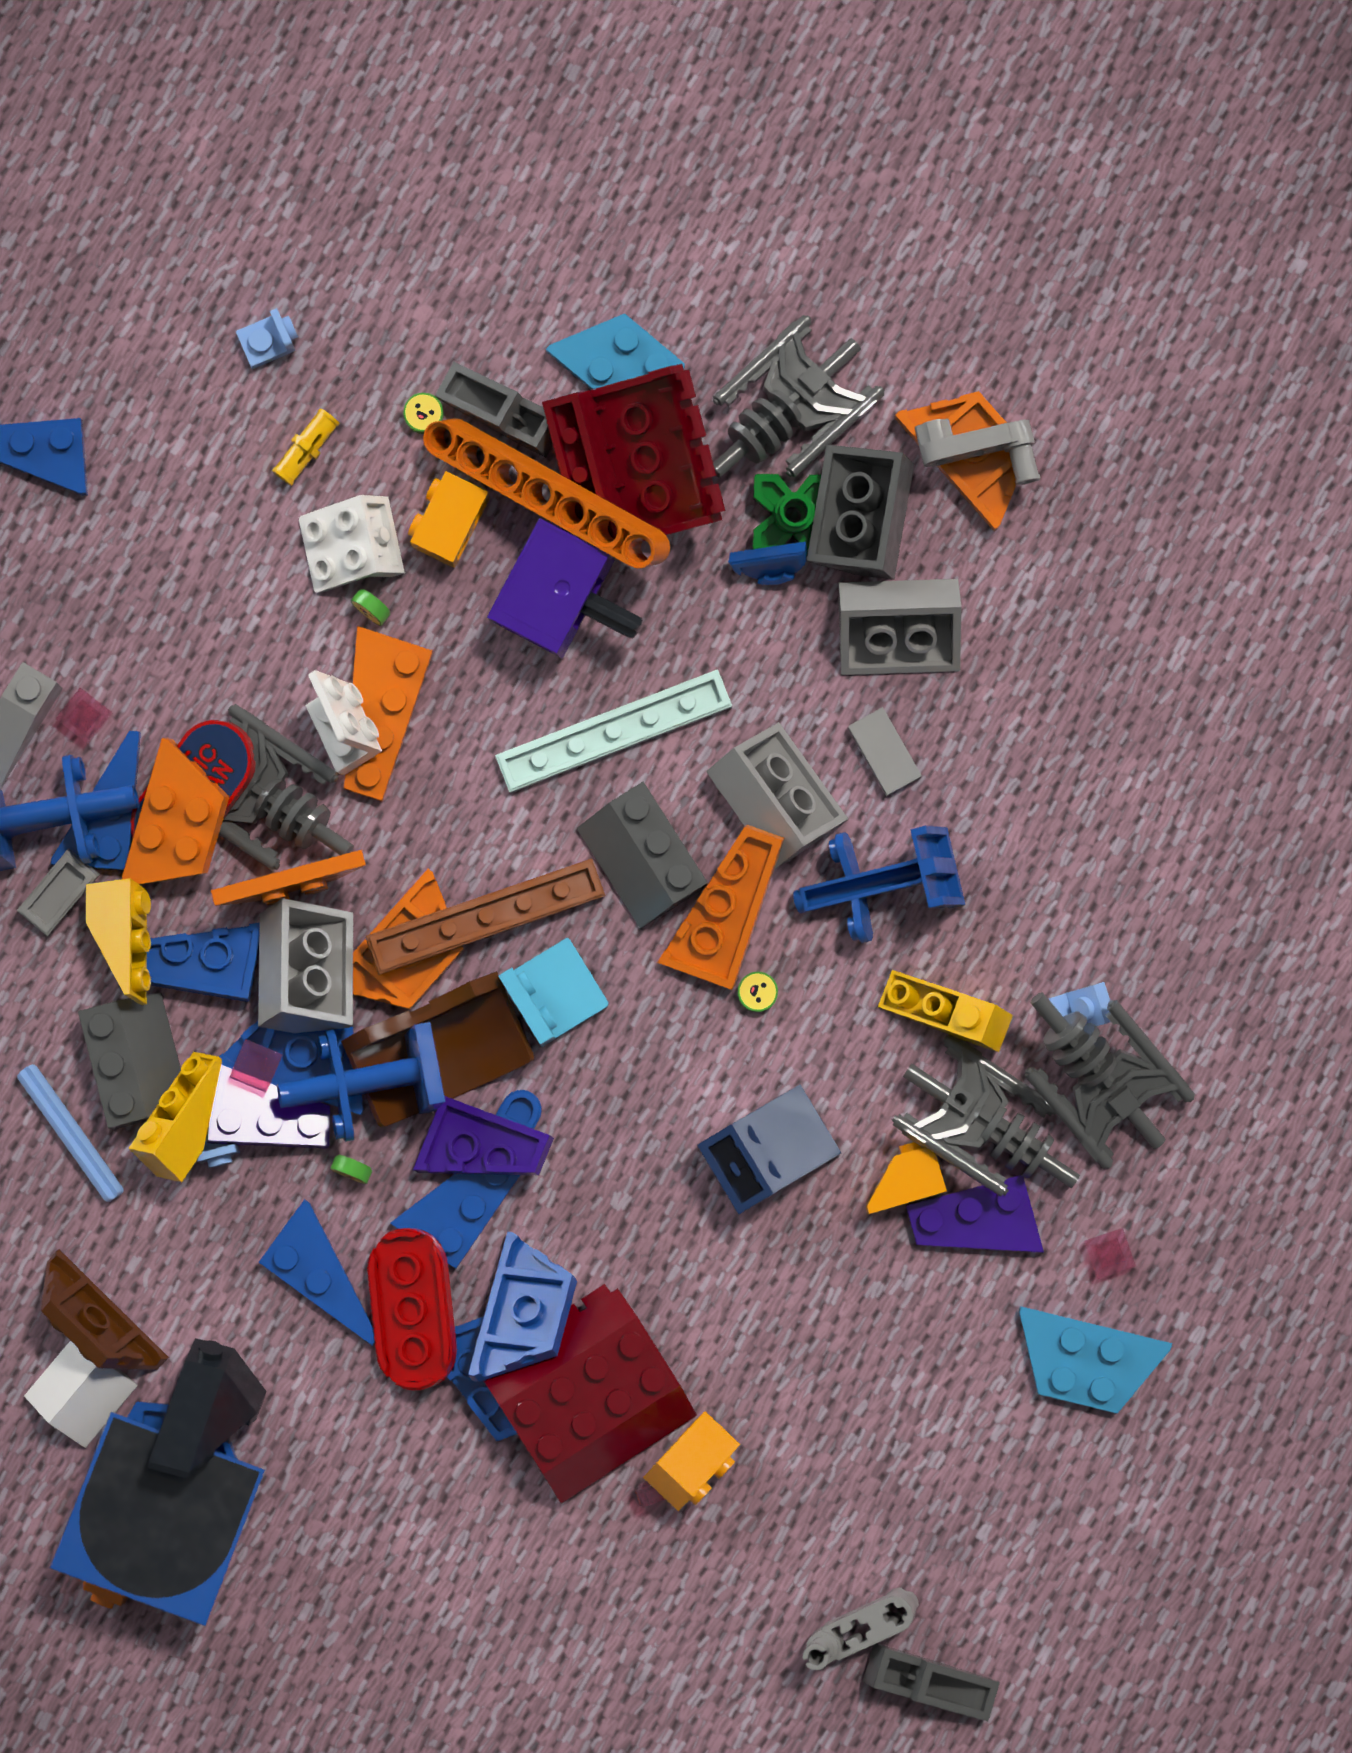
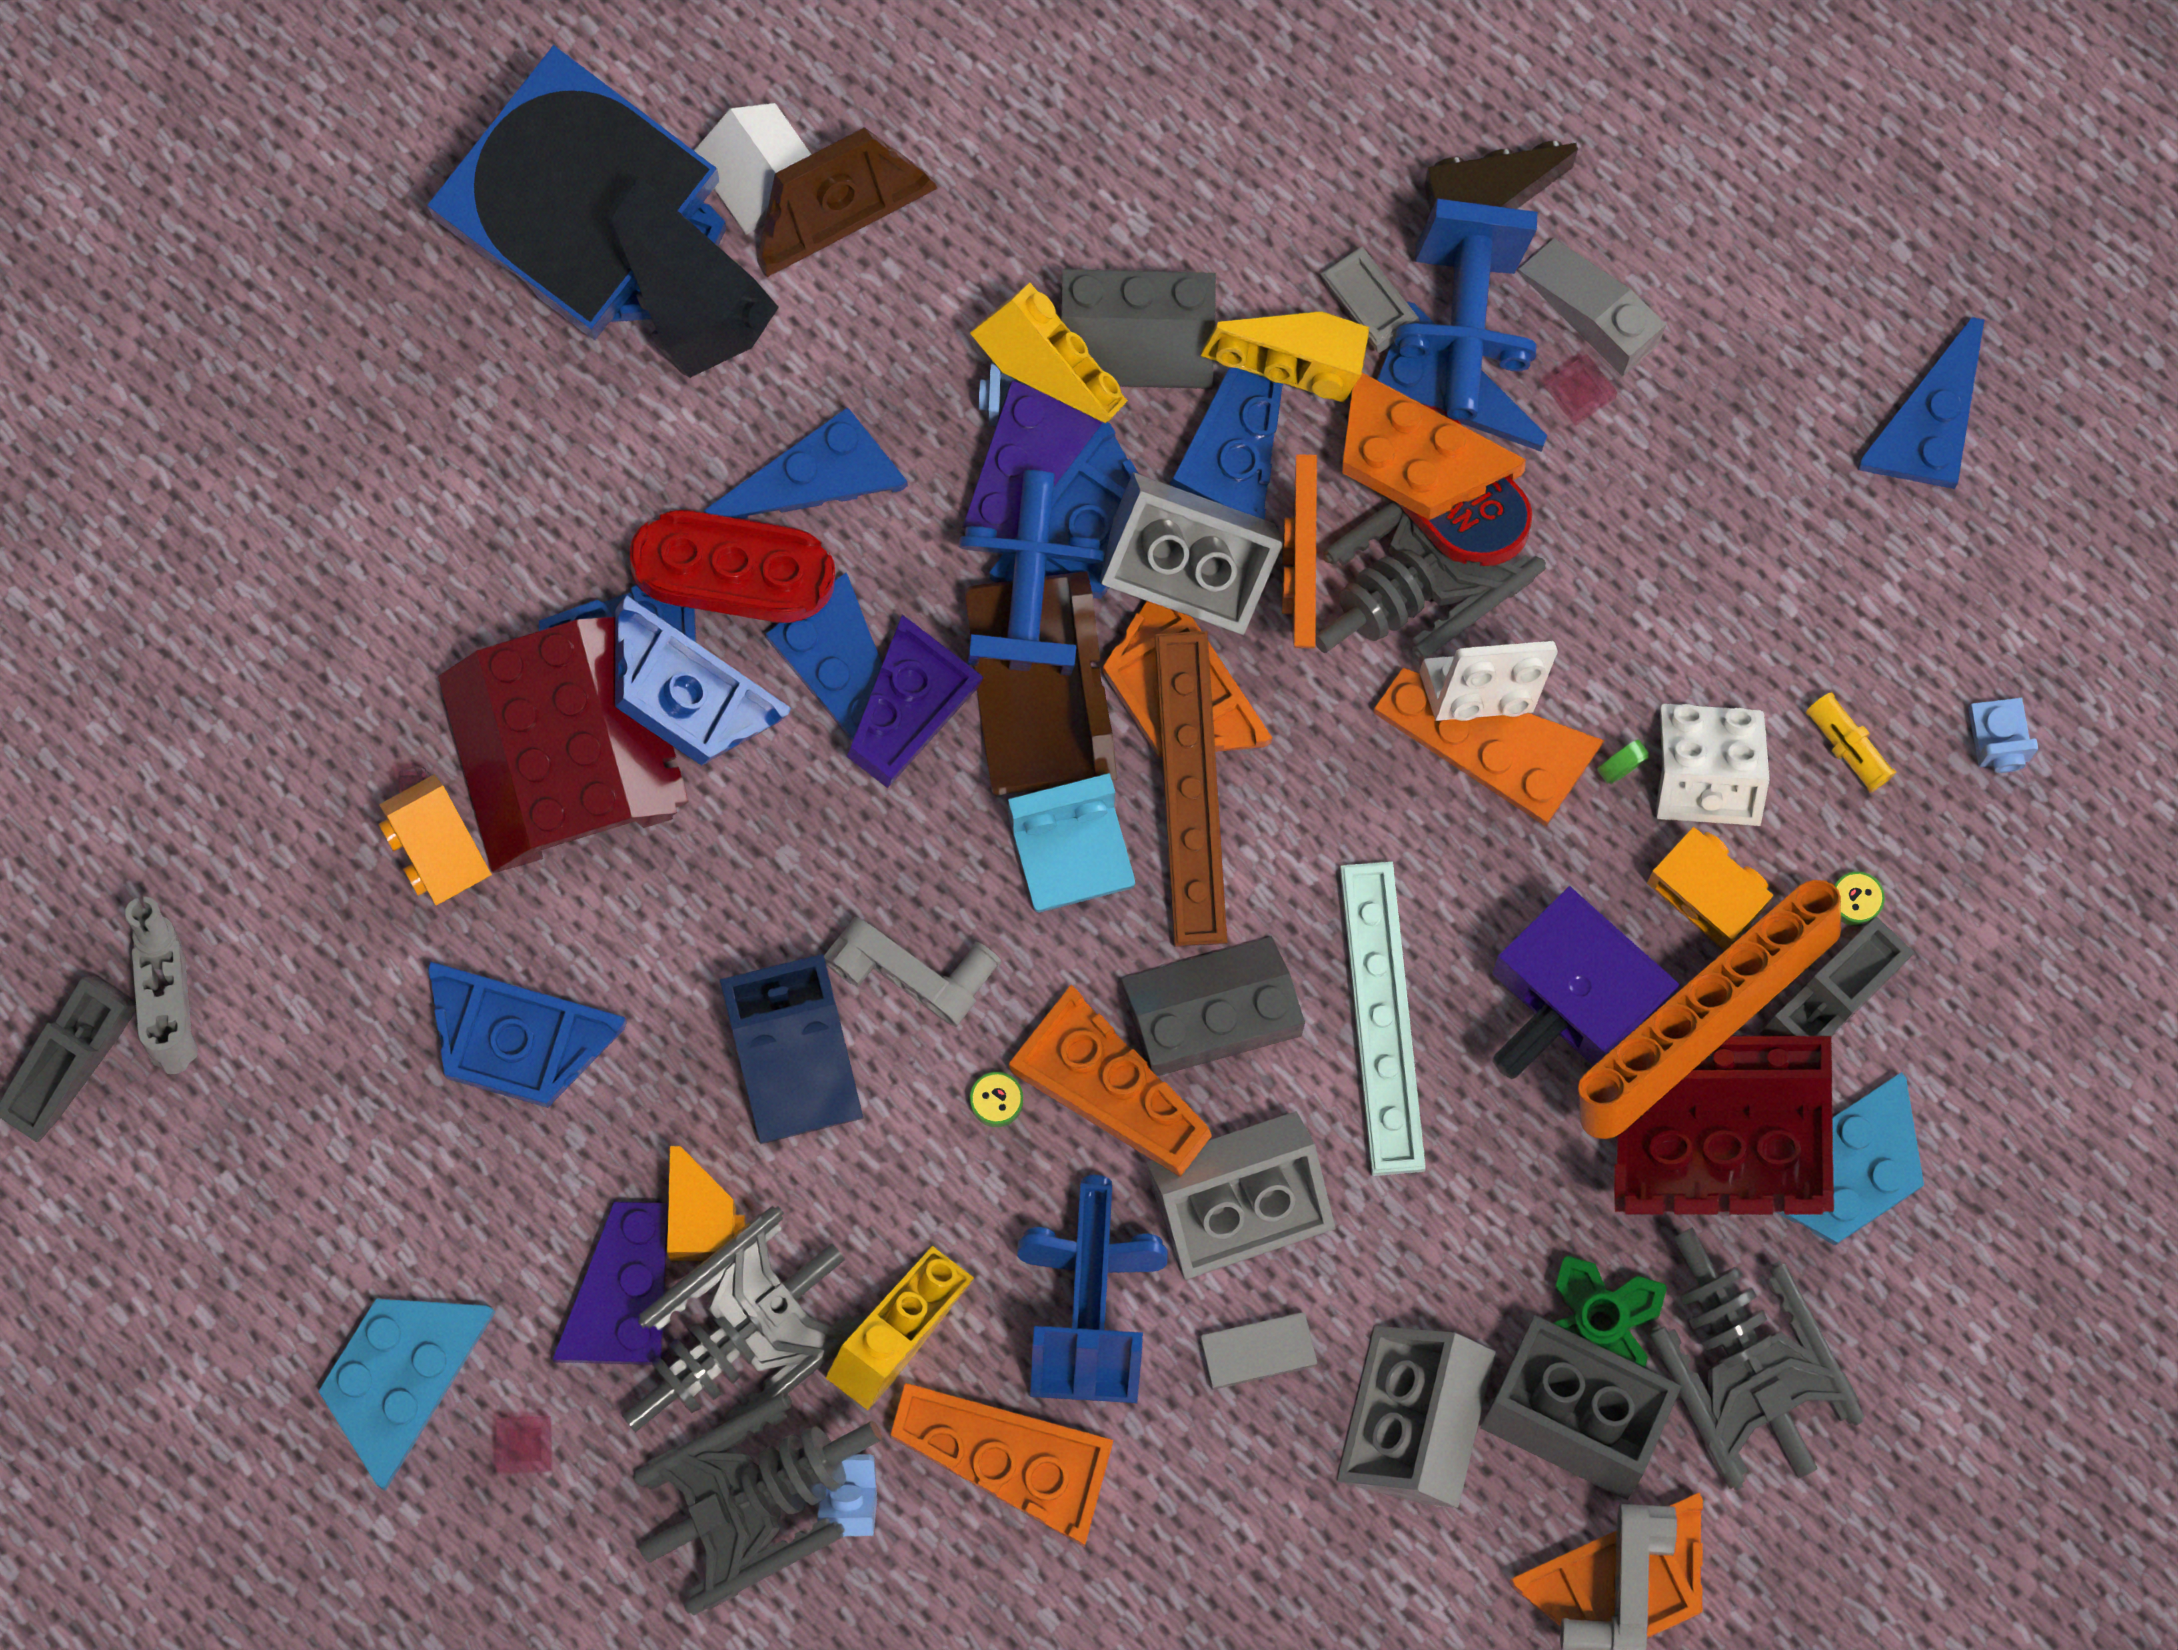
camera: 100 degrees right, 10 degrees down
light blue axle [17,1064,124,1202] -> none
clear pink tile [229,1039,283,1093] -> none
bright green tile [330,1155,372,1184] -> none
blue tile [496,1090,542,1129] -> none
blue tile [728,542,807,585] -> none
none -> blue wing [428,962,627,1108]
none -> light grey beam [824,917,1002,1027]
none -> orange wing [890,1383,1114,1547]

